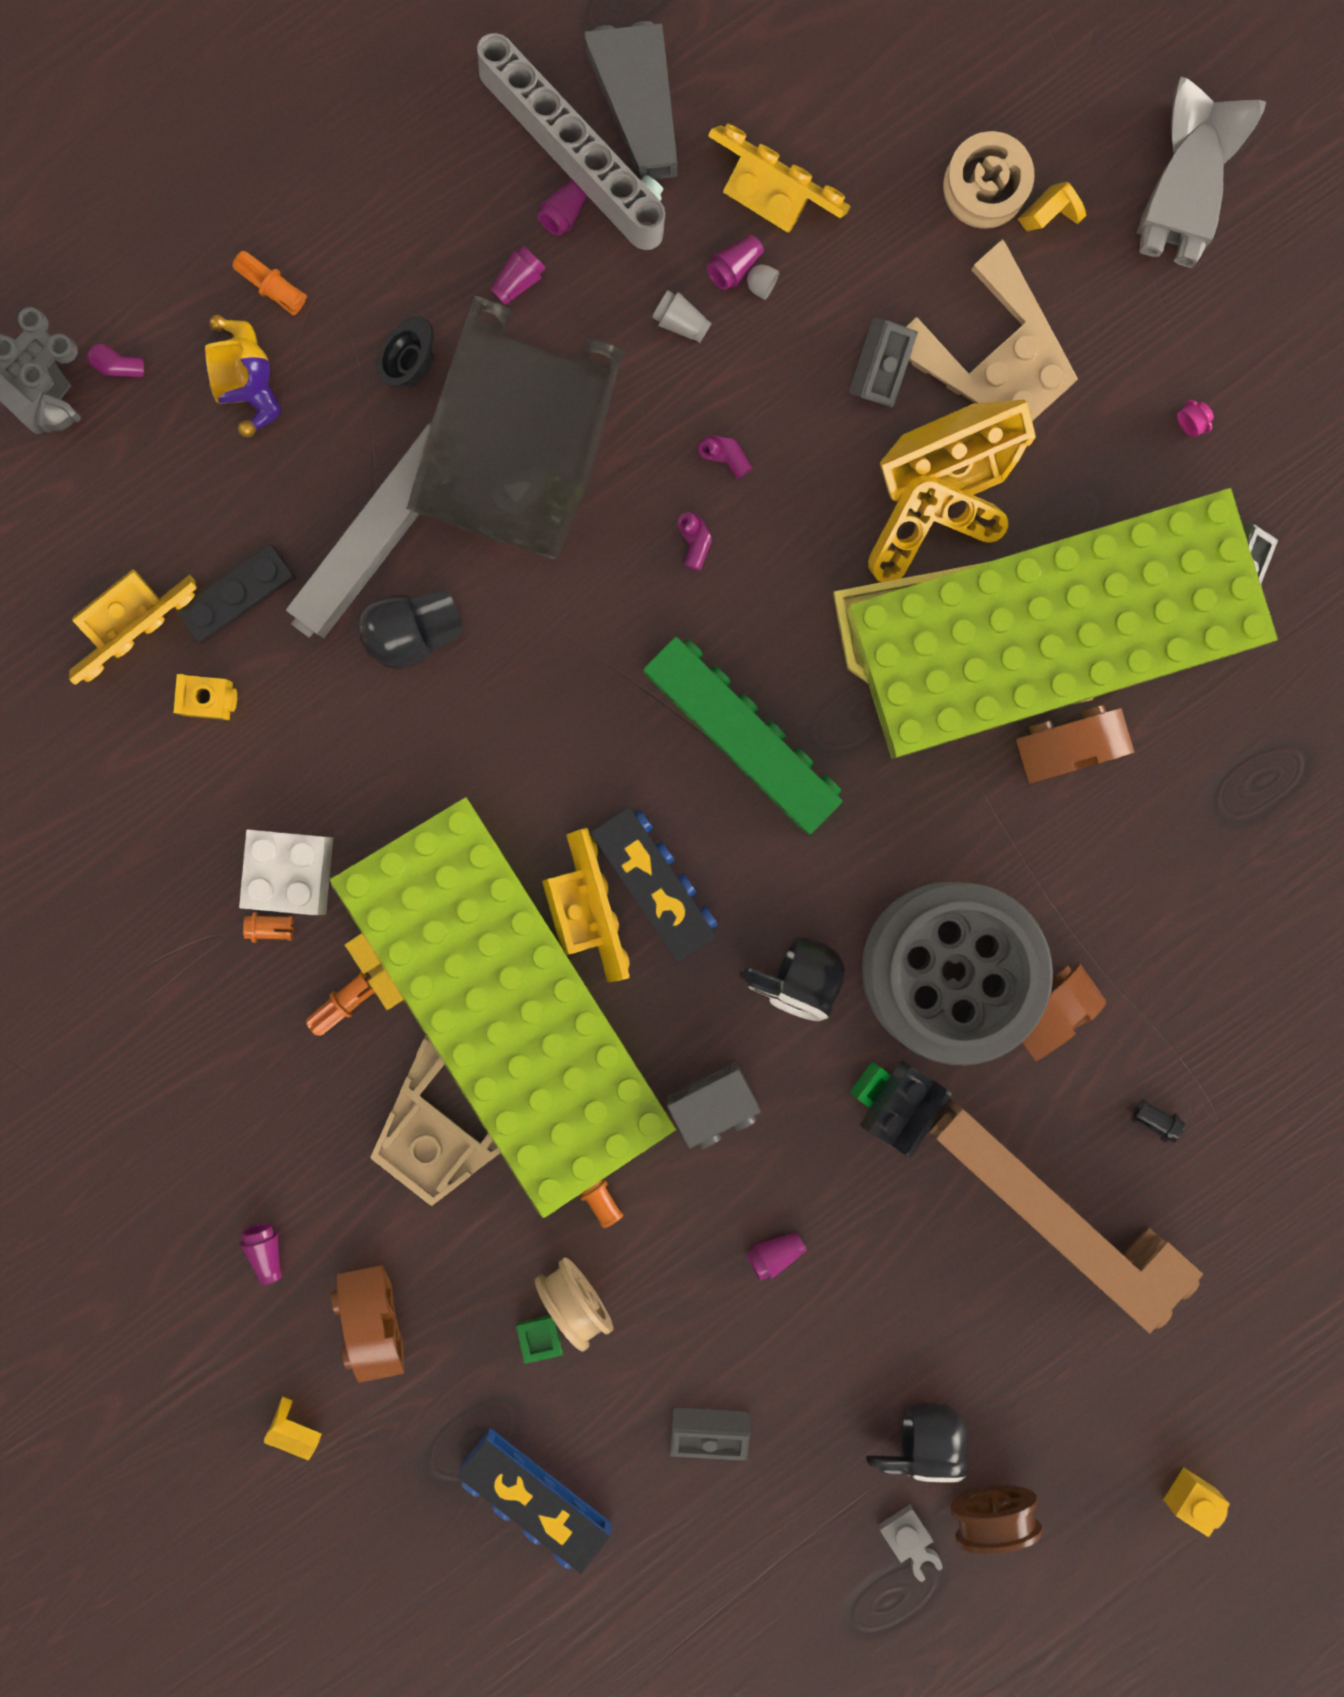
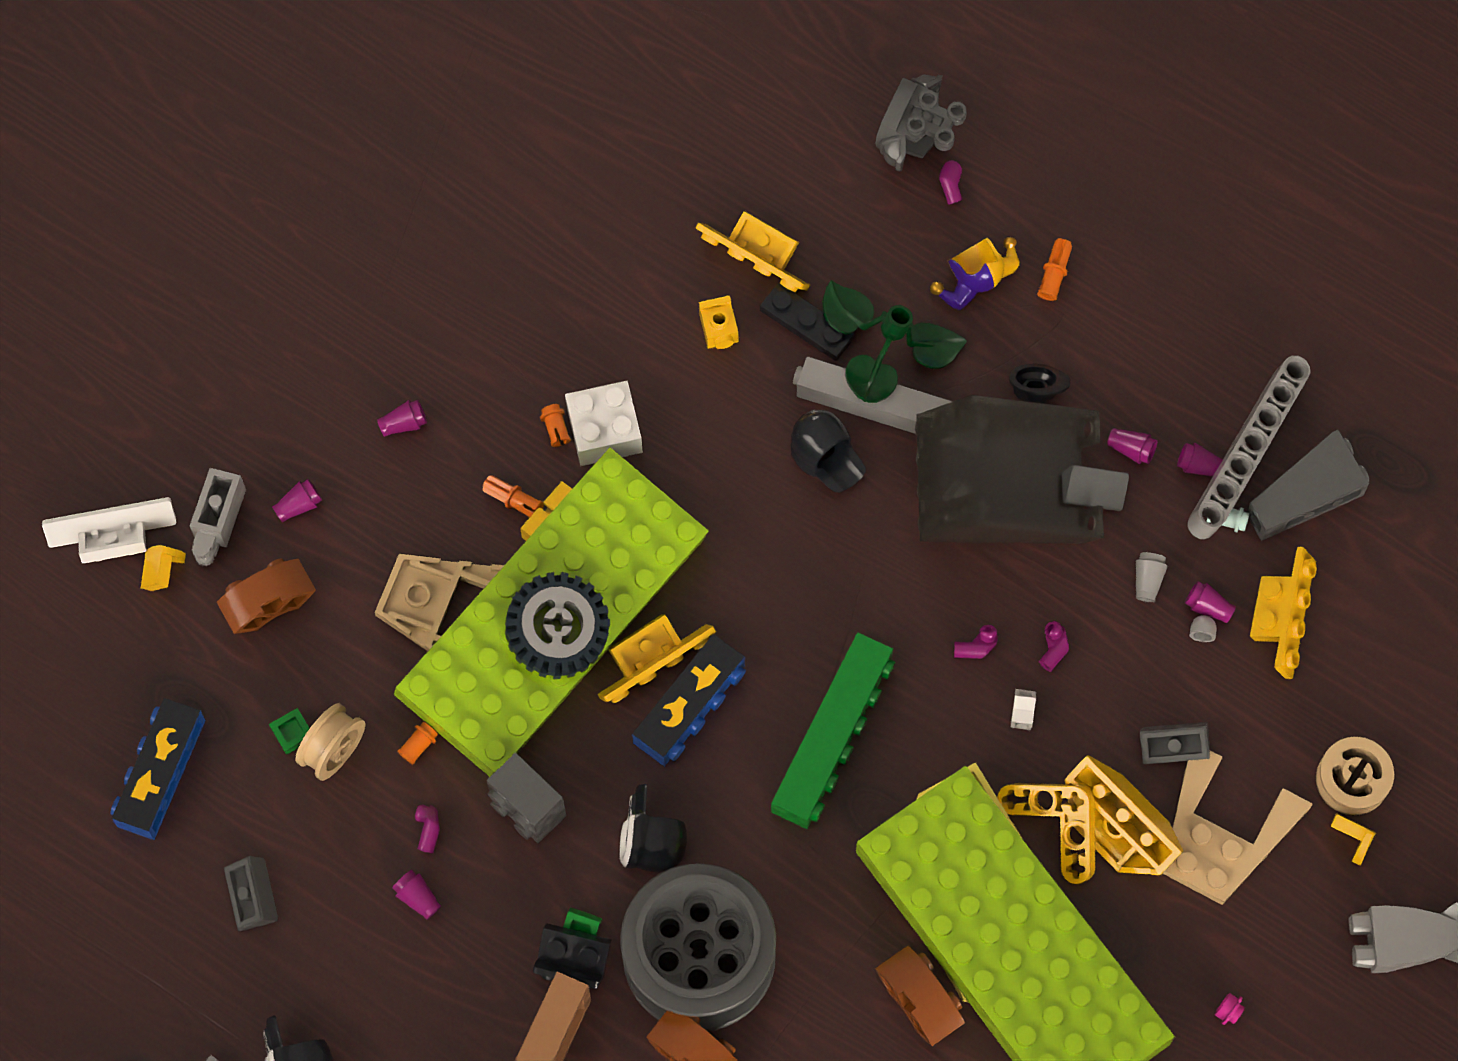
camera: 70 degrees right, 20 degrees down
none -> white bracket [42,497,176,564]
none -> light grey hinge [190,468,246,567]
none -> magenta cone [377,400,427,437]
none -> magenta arm [415,804,440,853]
none -> wheel [505,572,610,679]
none -> dark green plant [823,280,967,403]
none -> white piece [1010,689,1036,730]
none -> dark grey slope [1062,465,1129,511]

